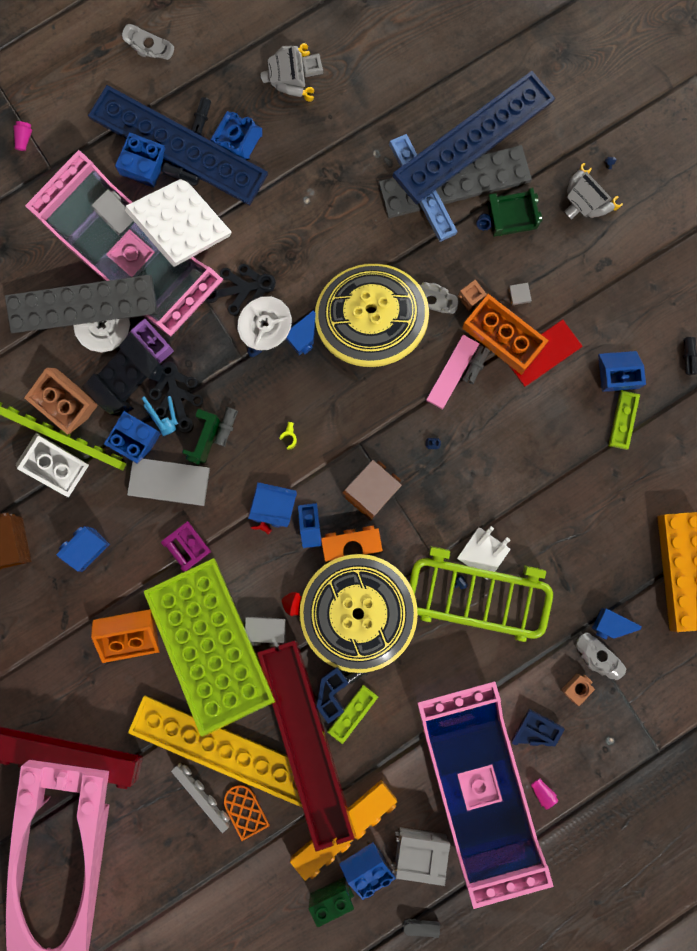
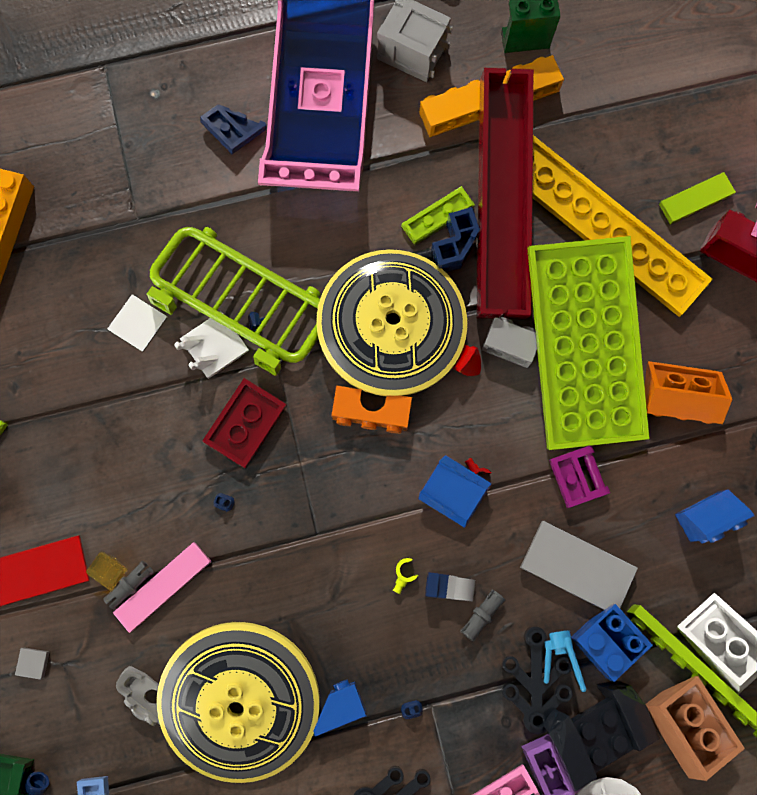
camera: 160 degrees left, 5 degrees down
light grey plate [171,763,230,833] -> none
dark green panel [182,409,221,465] -> none
orange window [224,785,270,841] -> none
white piece [237,296,292,350] -> none
blue slope [298,503,322,548] -> none
blue slope [339,842,396,900] -> none
slope [342,460,402,521] -> none
nougat brick [458,280,487,311] -> none
orange brick [462,294,549,375] -> none
dark pink cone [531,778,559,810] -> none
nougat brick [561,674,595,706] -> none
light grey piece [576,632,626,680] -> none
blue slope [592,608,642,640] -> none
none -> clear yellow slope [86,552,127,591]
none -> white sticker [108,295,167,352]
none -> dark red plate [202,378,287,469]
none -> leg [425,572,476,601]
none -> lime tile [659,172,736,225]

